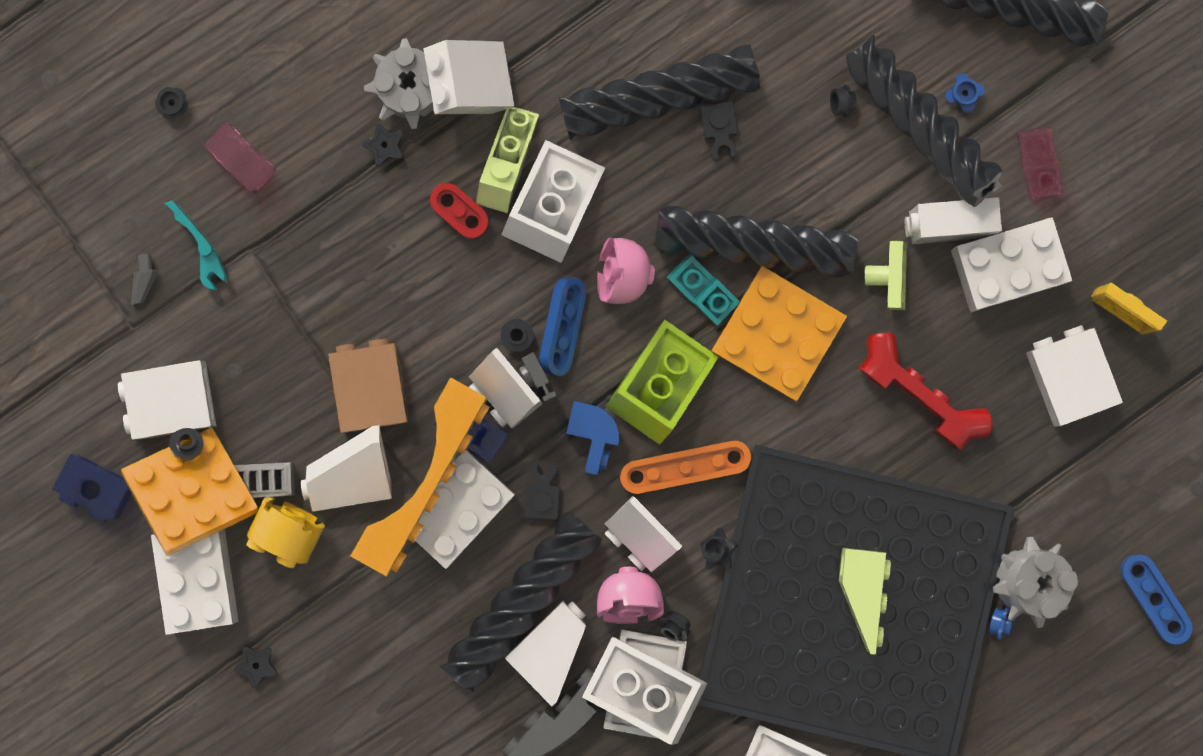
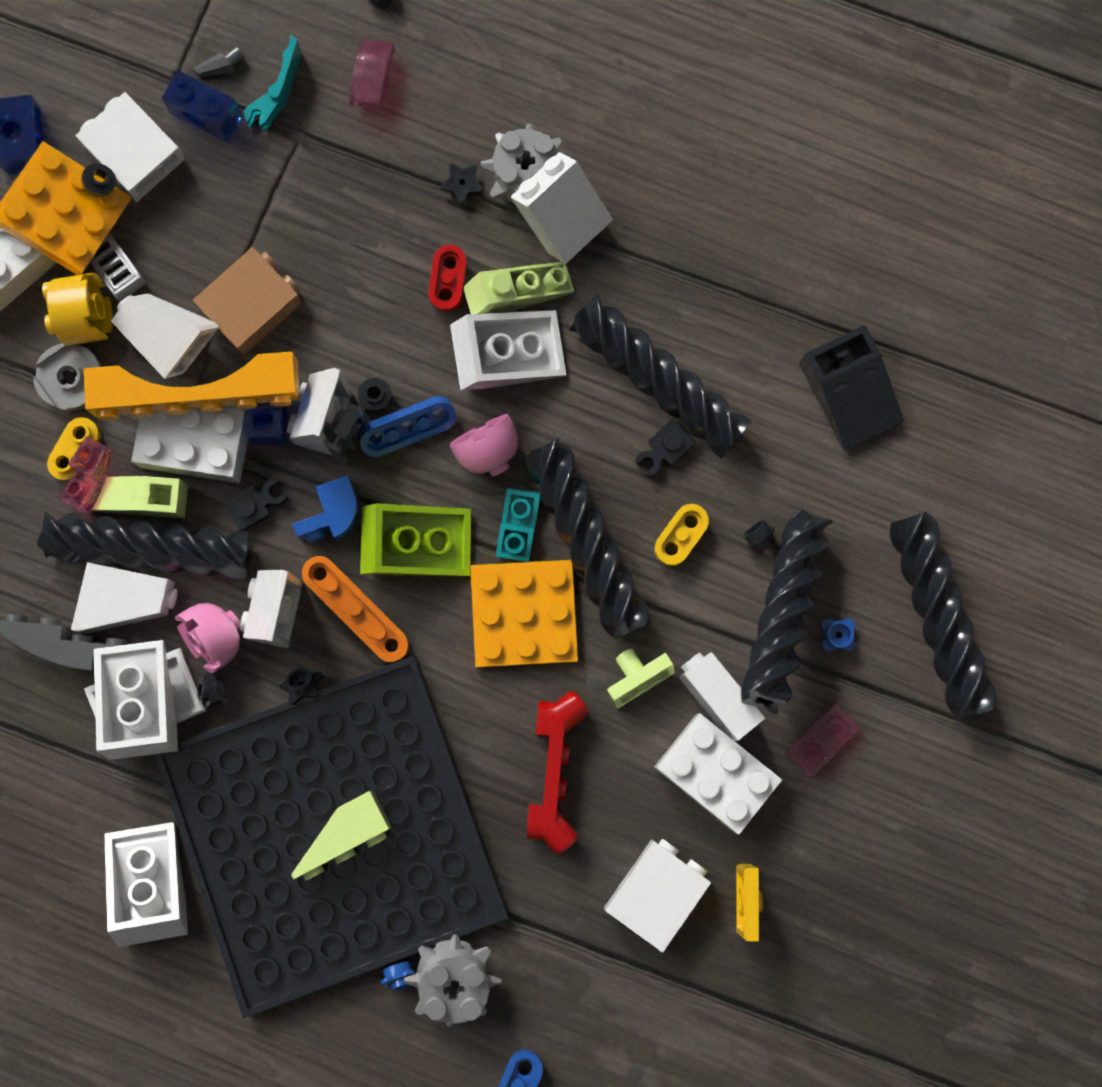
camera: 55 degrees right, 5 degrees down
none -> light grey plate [34,344,102,412]
none -> yellow plate [47,417,101,482]
none -> clear pink slope [58,436,113,516]
none -> yellowish green slope [83,476,188,519]
none -> clear blue brick [162,70,243,142]
none -> yellow plate [654,504,709,566]

